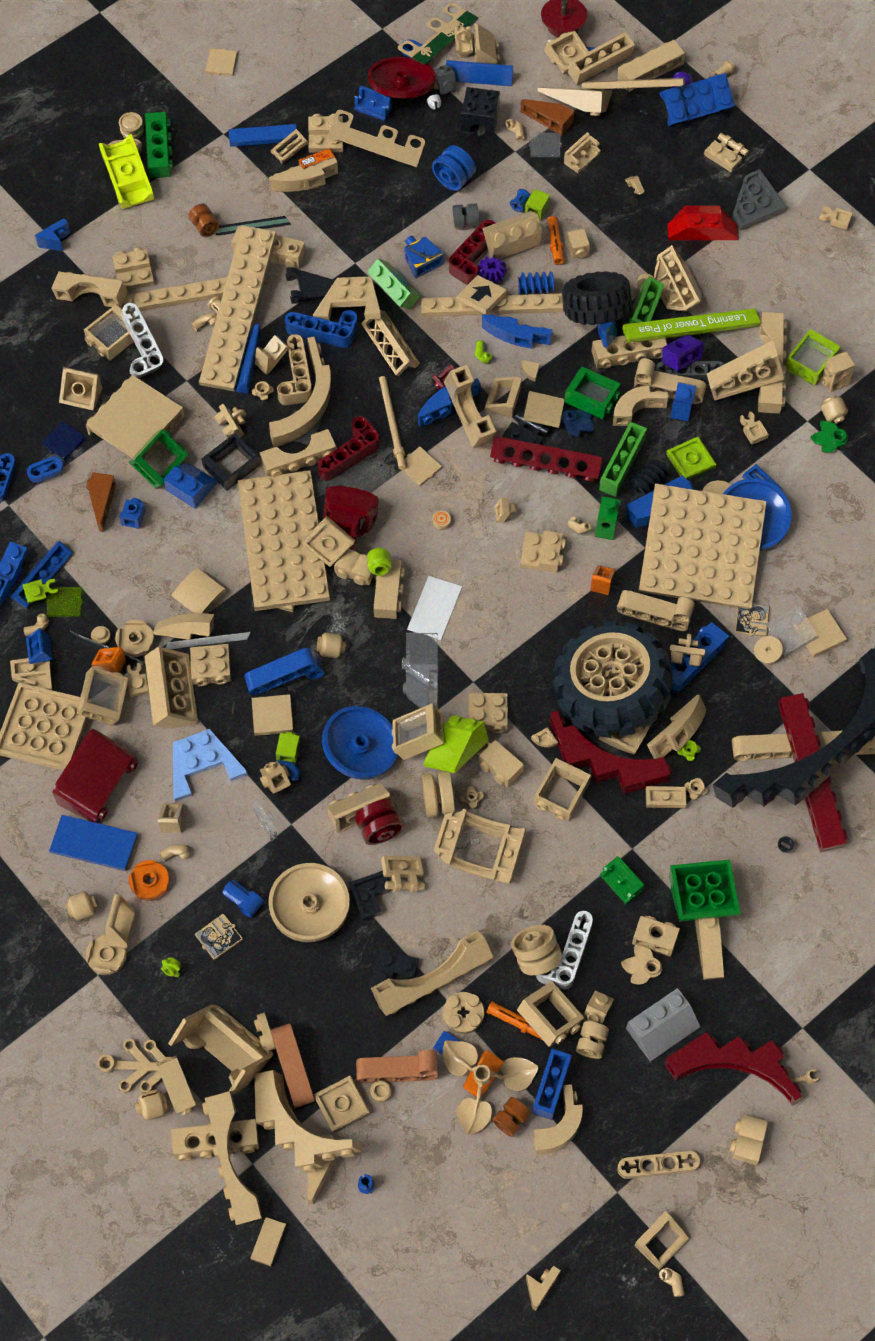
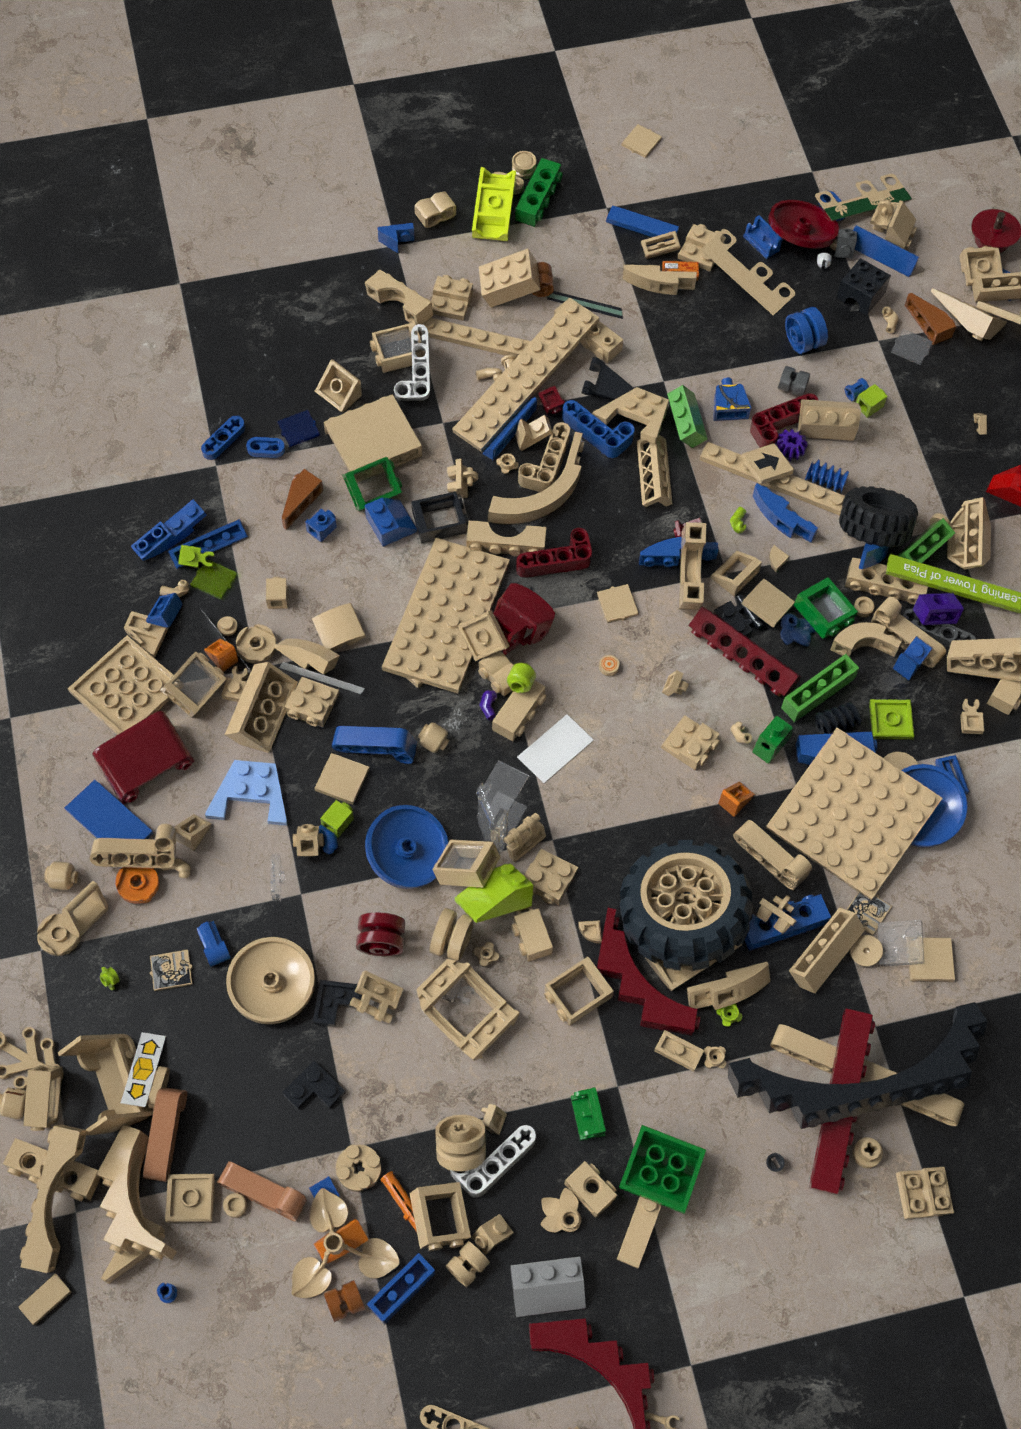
camera: 25 degrees right, 0 degrees up
tan slope [327,783,390,833] -> none
tan arch [371,930,493,1016] -> none
tan bar [379,376,406,470] -> none
tan arch [533,1085,583,1155] -> none
orange pin [547,216,564,265] -> none
tan hinge [564,132,601,173] -> none
tan brick [567,228,590,259] -> none
none -> tan beam [90,824,176,868]
none -> sticker [121,1032,166,1107]
none -> tan brick [266,577,288,609]
none -> tan brick [415,191,456,228]
none -> tan brick [479,249,541,308]
none -> dark purple arm [480,690,497,720]
none -> tan tile [481,1104,507,1135]
none -> tan plate [503,813,546,862]
none -> dark red bracket [538,386,565,415]
none -> tan brick [789,907,865,993]
none -> tan piece [852,1137,883,1168]
none -> tan tile [854,597,874,617]

